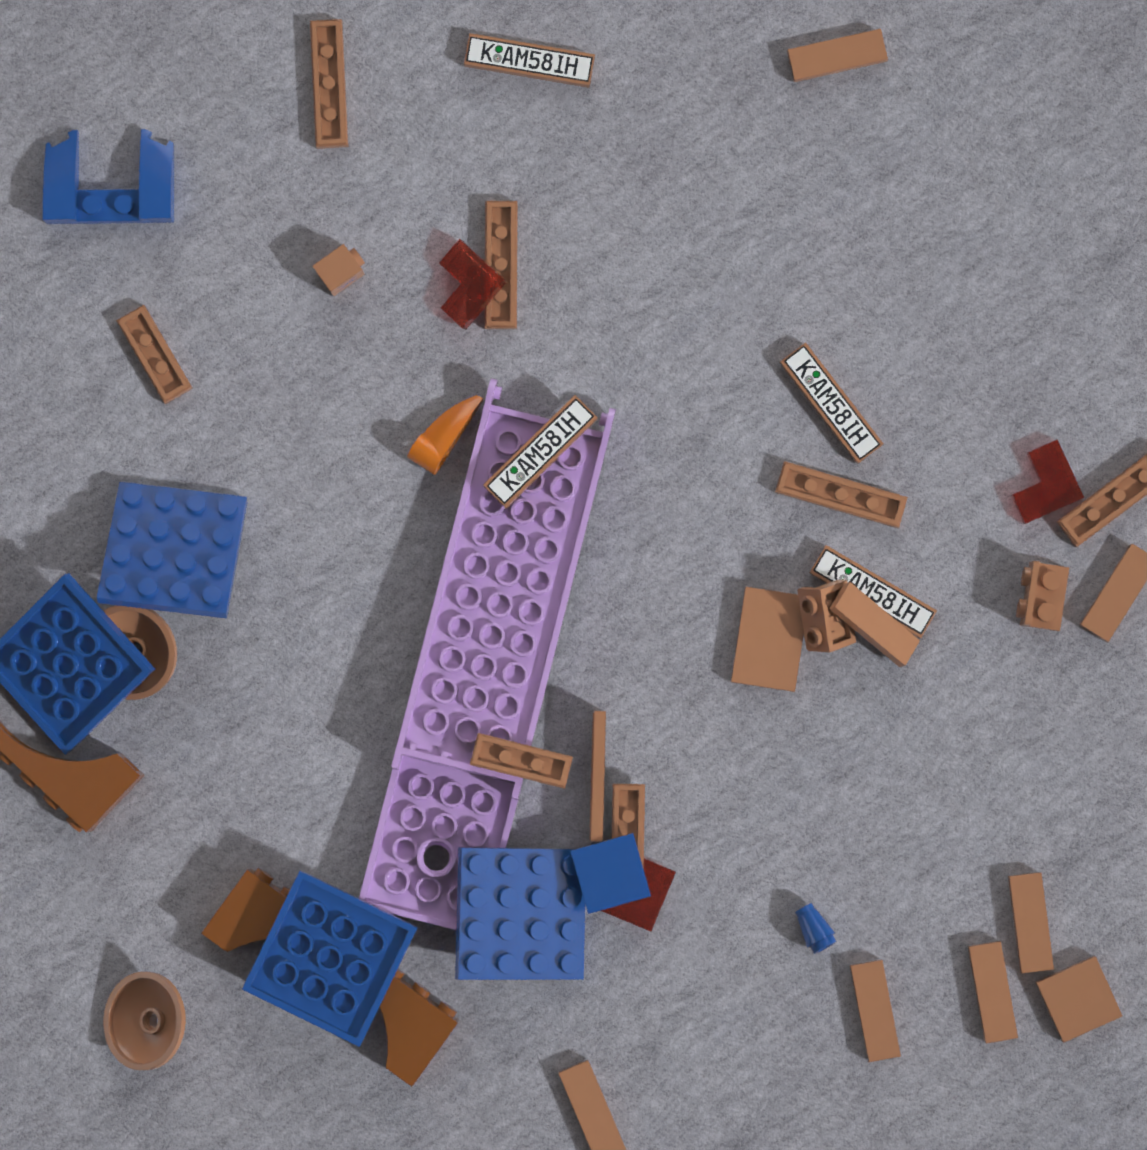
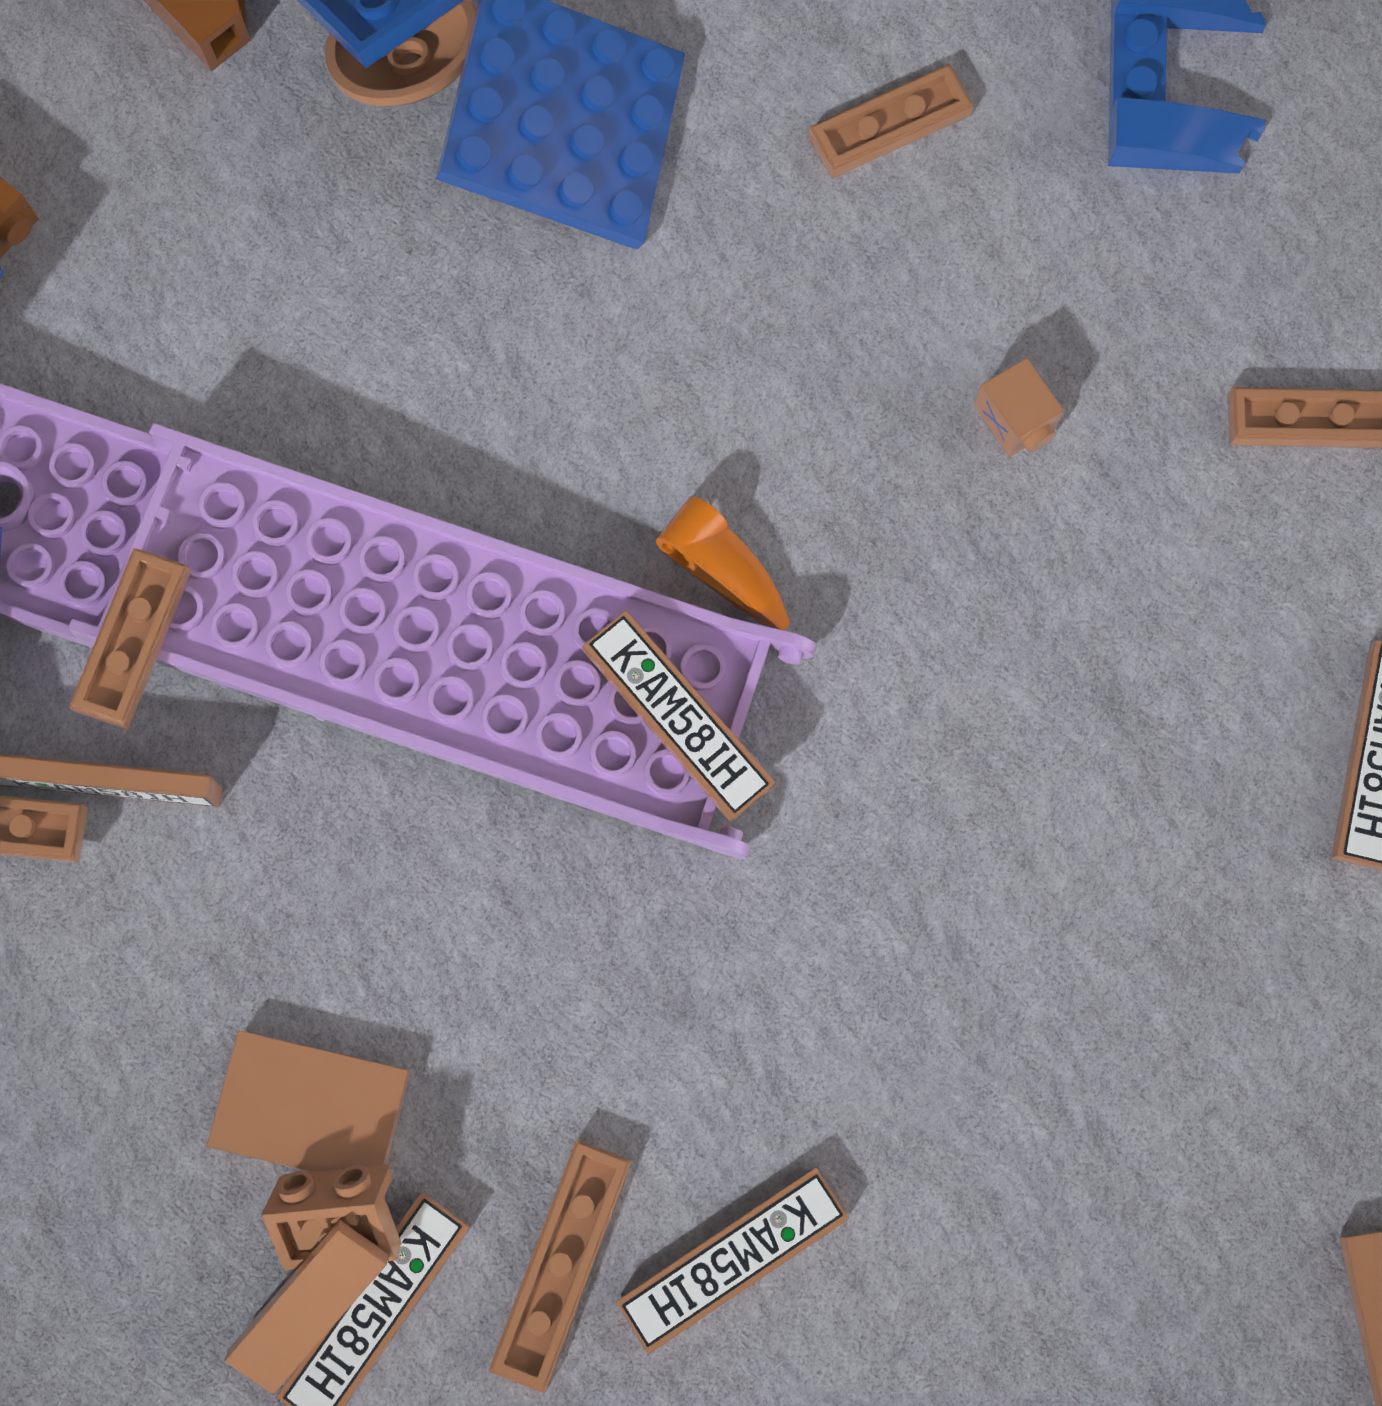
camera: 90 degrees right, 10 degrees down
clear red tile [439,239,507,330] -> none
nougat tile [485,201,518,329] -> none

